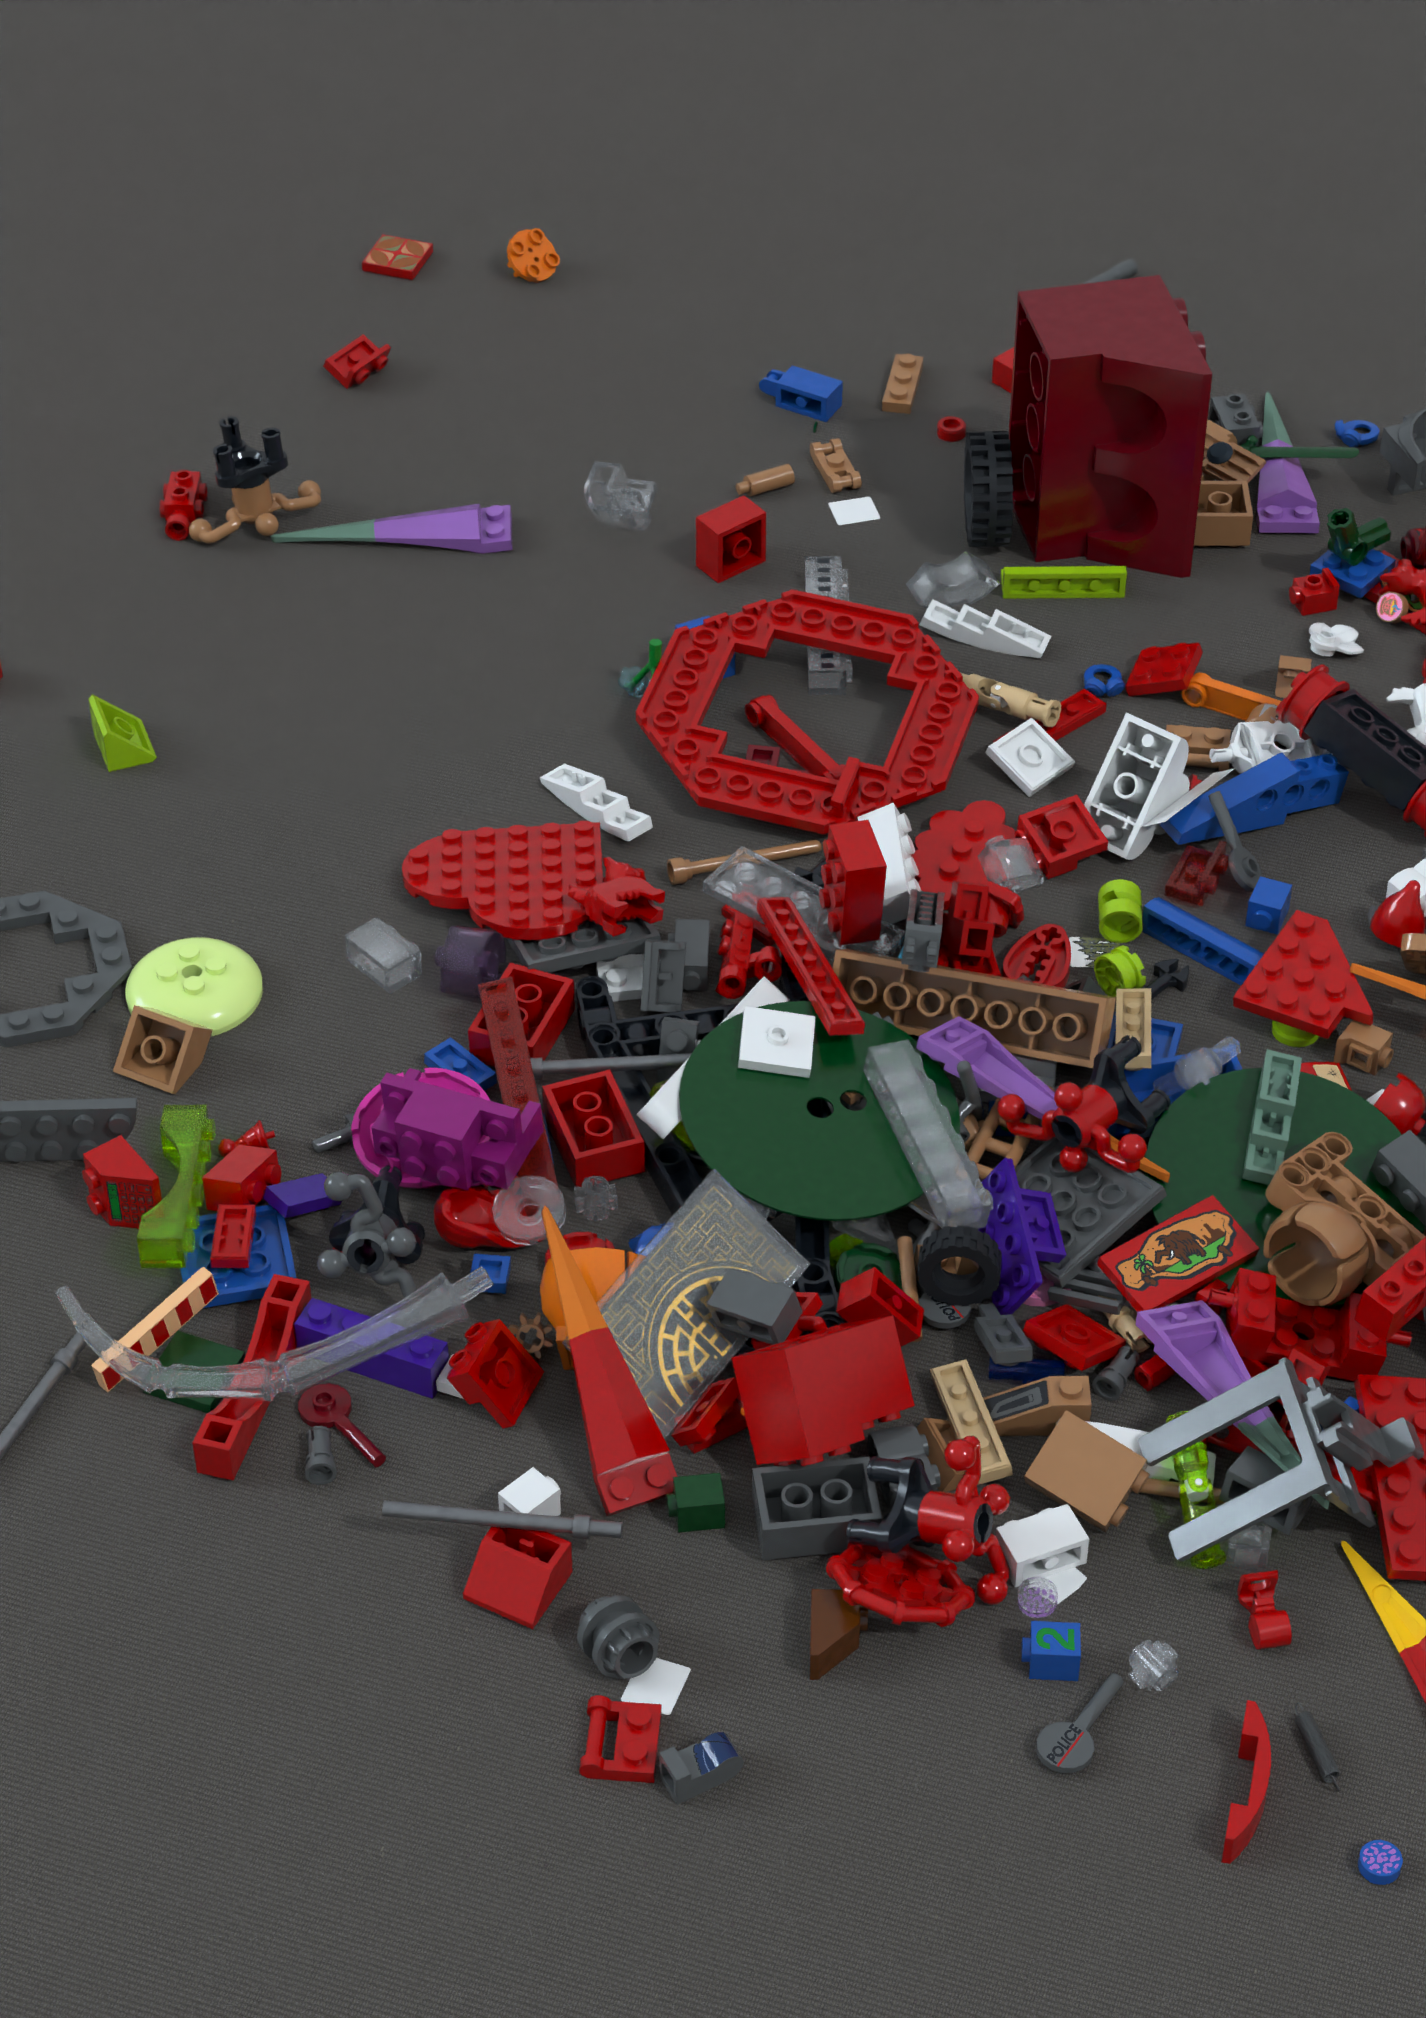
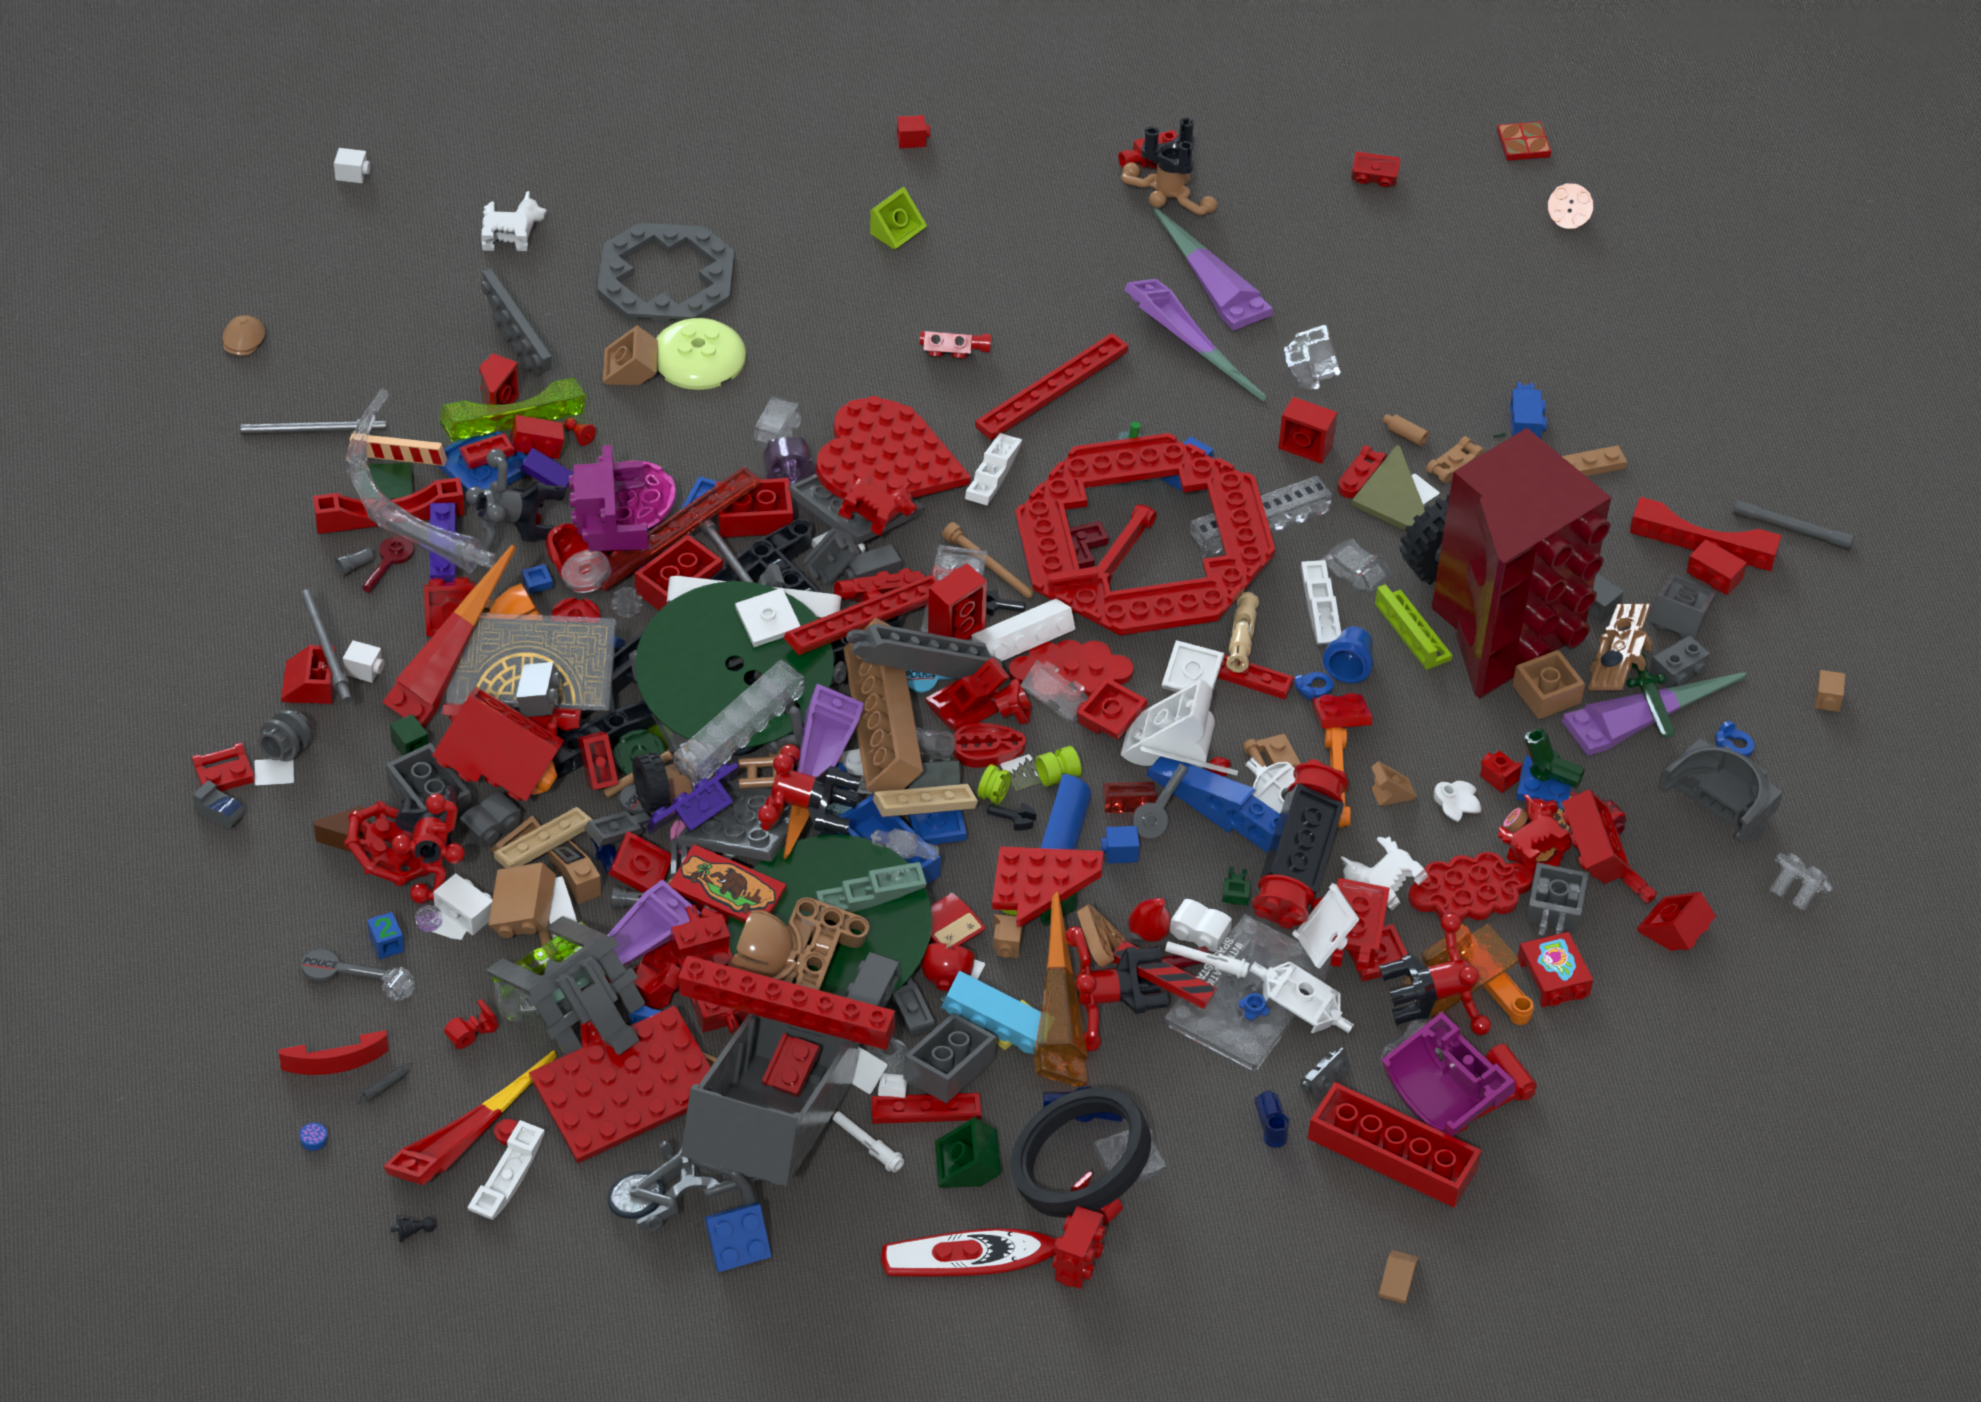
camera: 60 degrees right, 5 degrees up
none -> brick [920,331,991,358]
none -> red plate [975,333,1129,440]
none -> medium lavender plate [1124,279,1266,402]
none -> dark green plate [1222,867,1250,906]
none -> blue piece [1323,626,1373,683]
none -> red plate [1338,445,1387,498]
none -> olive tile [1351,445,1425,531]
none -> medium nougat brick [1814,670,1845,712]

